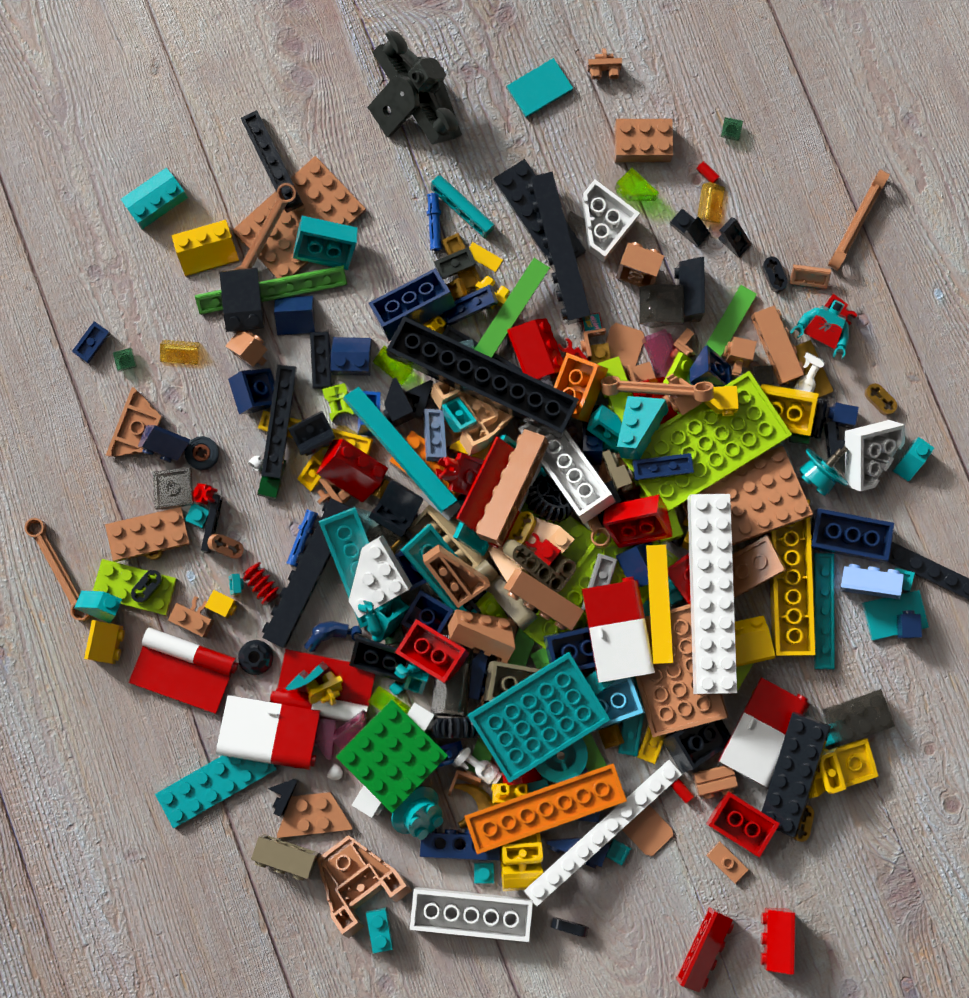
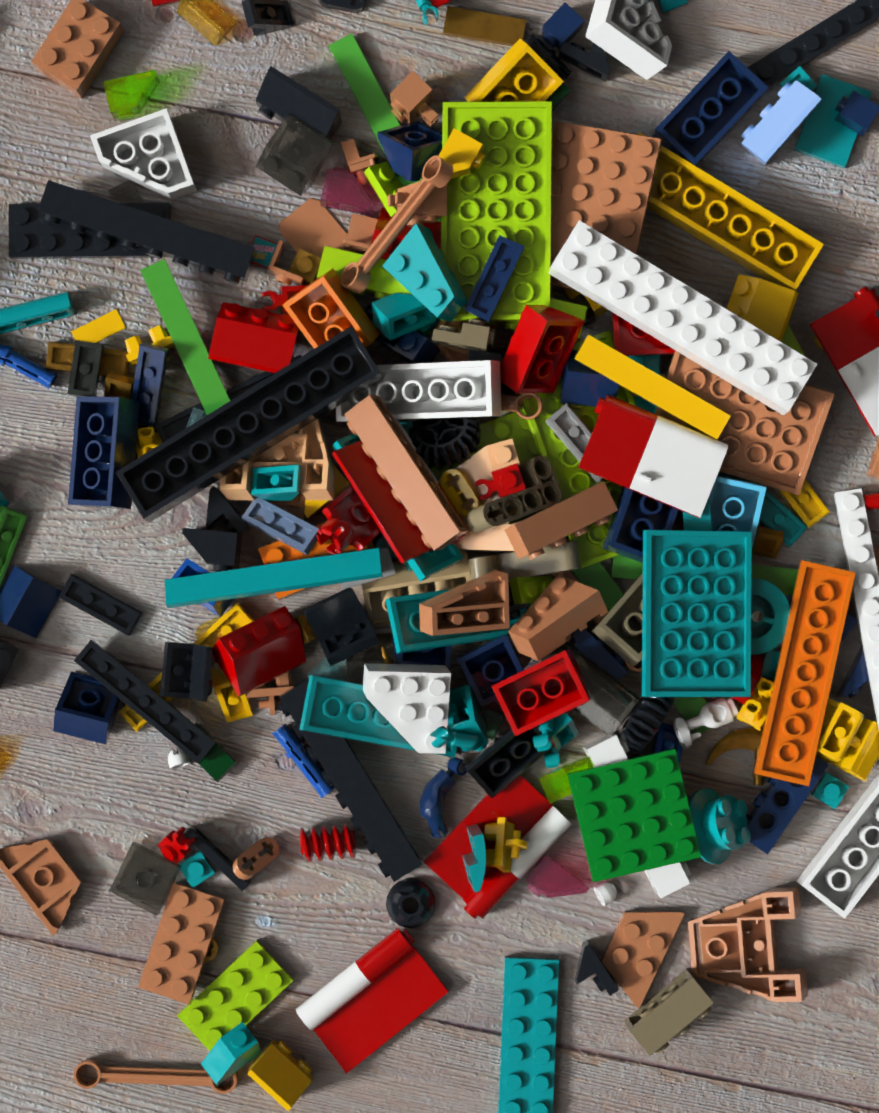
camera: 65 degrees left, 5 degrees up
black beam [131,570,163,603] -> none
dark blue slope [138,425,190,463] -> none
nougat brick [168,596,215,638] -> none
black bush [185,436,219,471] -> none
yellow brick [205,590,237,618] -> none
door [216,695,320,770] -> none
nougat brick [225,330,268,367] -> none
teal plate [228,573,244,595] -> none
lime piece [322,383,354,422] -> none
dark blue slope [331,337,371,376] -> none
clear pink slope [333,709,366,749] -> none
teal brick [366,907,394,953] -> none
clear neon green slope [373,345,414,386] -> none
nougat bracket [448,769,482,796] -> none
nougat brick [616,242,664,291] -> none
black slope [662,719,731,773] -> none
black slope [669,209,710,248] -> none
nougat plate [732,536,786,599] -> none
nougat brick [751,305,805,386] -> none
clear smoke tile [752,365,774,386] -> none
white piece [794,352,826,392] -> none
teal piece [799,446,848,496] -> none
teal tile [814,553,835,670] -> none

